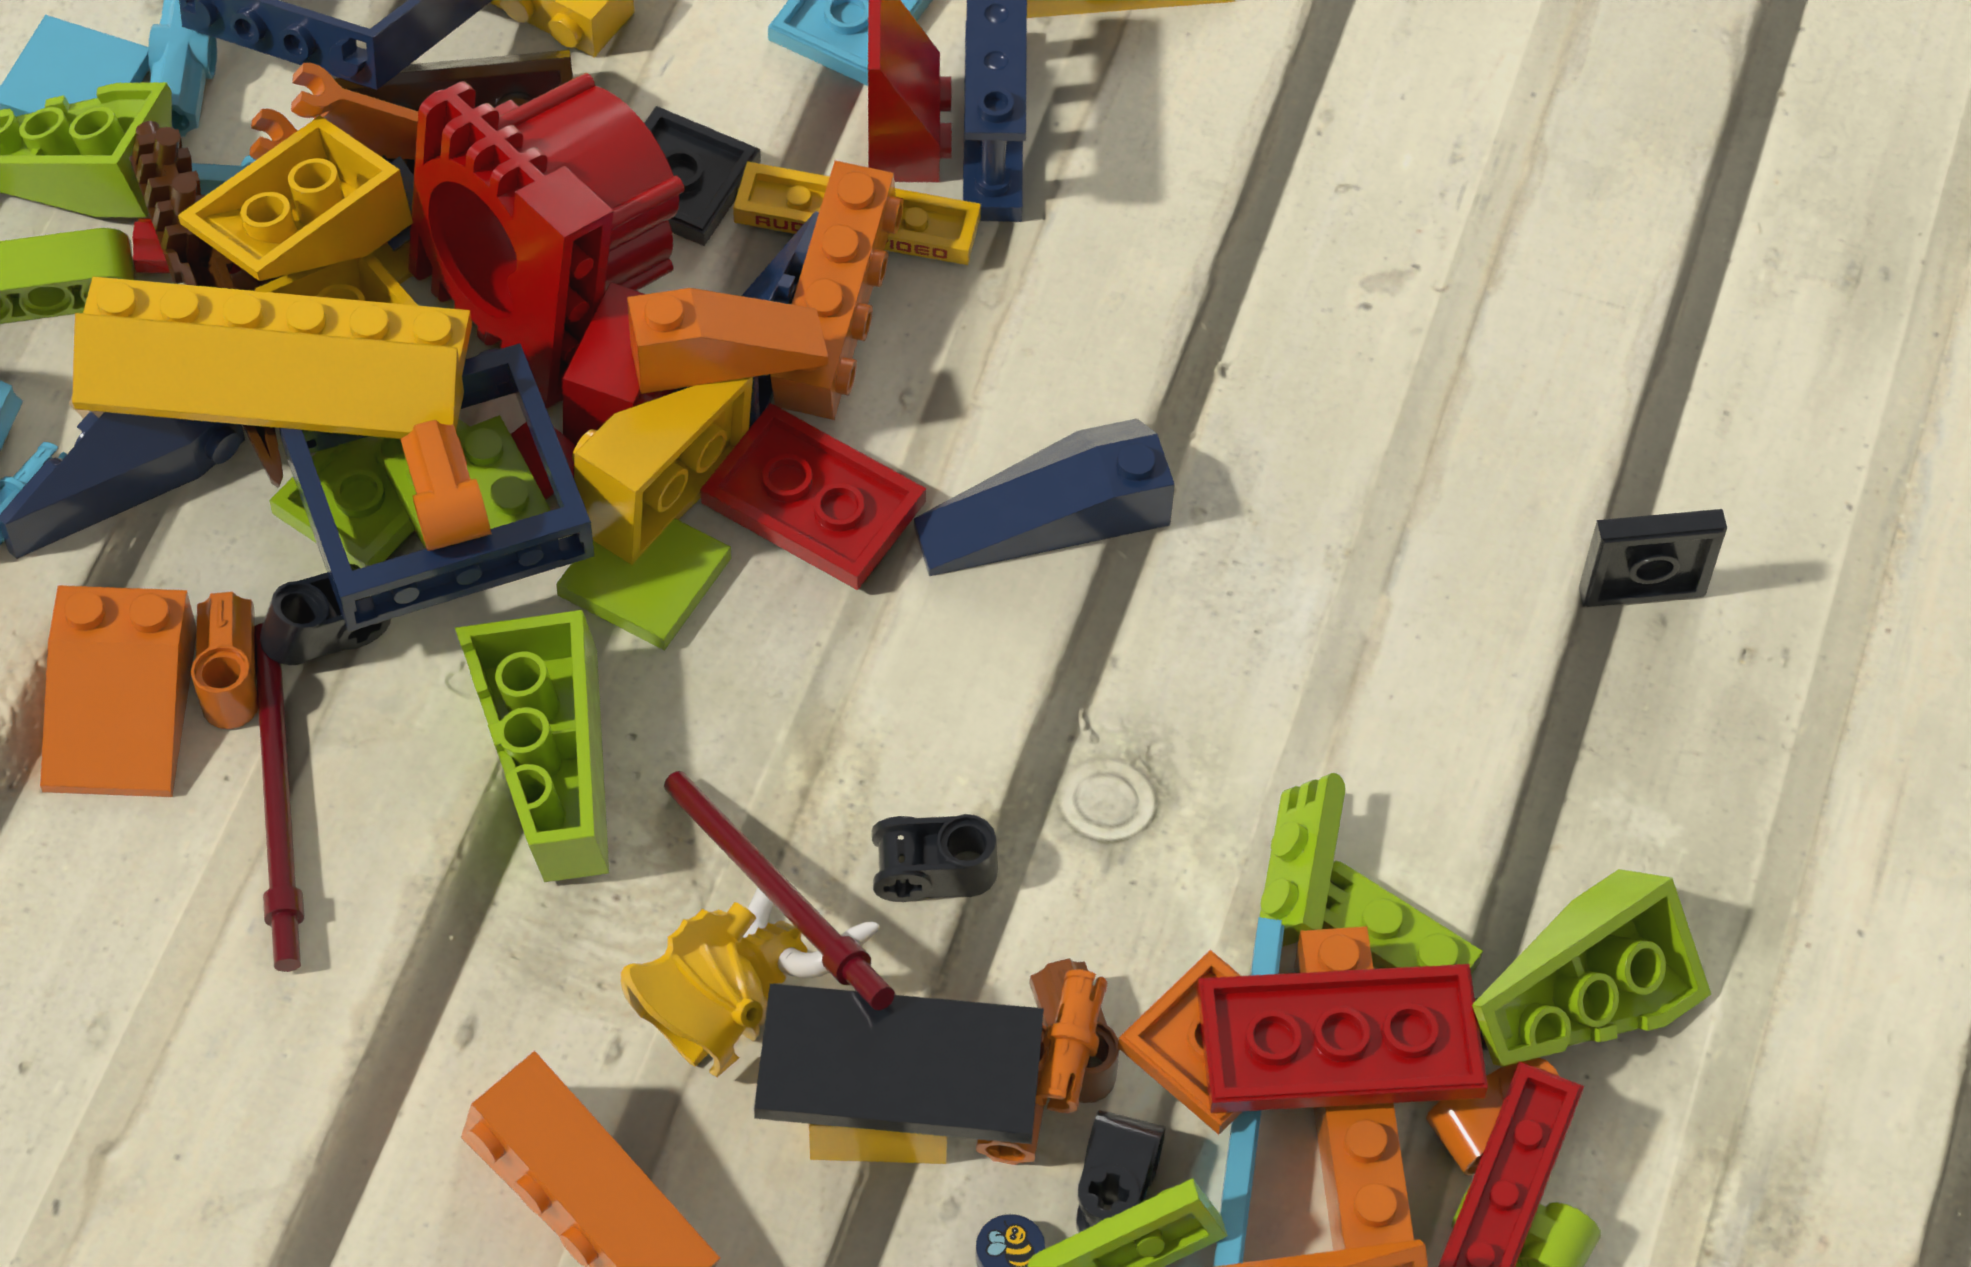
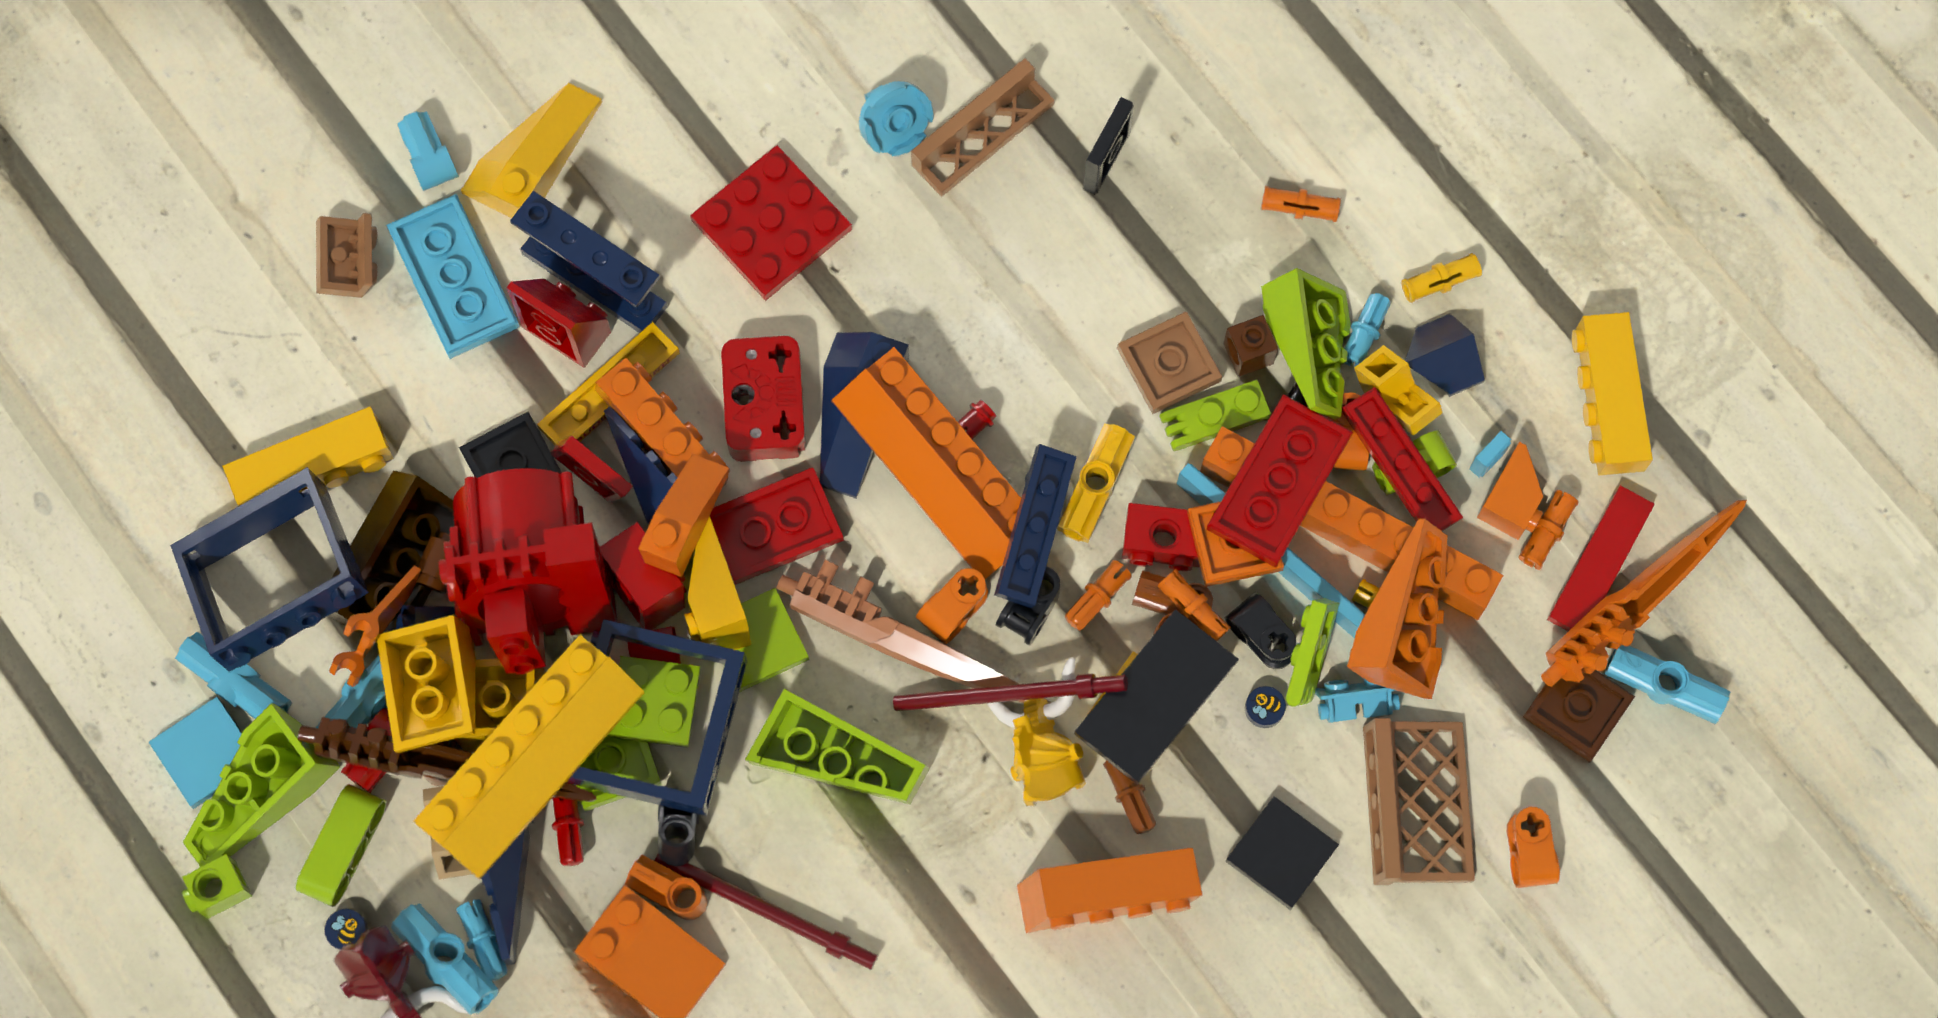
camera: 55 degrees left, 15 degrees up
orange piece [401,420,491,551] -> none
lime hinge [1259,773,1345,947] -> none
none -> red brick [483,587,546,674]
none -> red tile [550,435,633,502]
none -> red axle [552,784,584,866]
none -> red plate [690,145,852,301]
none -> red axle [721,336,806,462]
none -> nougat piece [776,559,1051,704]
none -> orange slope [831,347,1021,579]
none -> medium azure tile [859,81,934,156]
none -> medium nougat fence [911,58,1055,197]
none -> orange piece [916,568,988,644]
none -> red pin [958,400,997,440]
none -> dark blue piece [994,444,1077,608]
none -> yellow piece [1057,423,1135,543]
none -> orange axle [1065,560,1132,631]
none -> dark orange axle [1103,761,1156,834]
none -> medium nougat plate [1117,311,1222,414]
none -> red brick [1121,503,1200,571]
none -> reddish brown brick [1223,315,1278,377]
none -> orange pin [1261,186,1341,222]
none -> medium azure axle [1344,293,1391,367]
none -> yellow brick [1354,345,1443,436]
none -> yellow pin [1401,253,1482,303]
none -> dark blue slope [1405,313,1485,397]

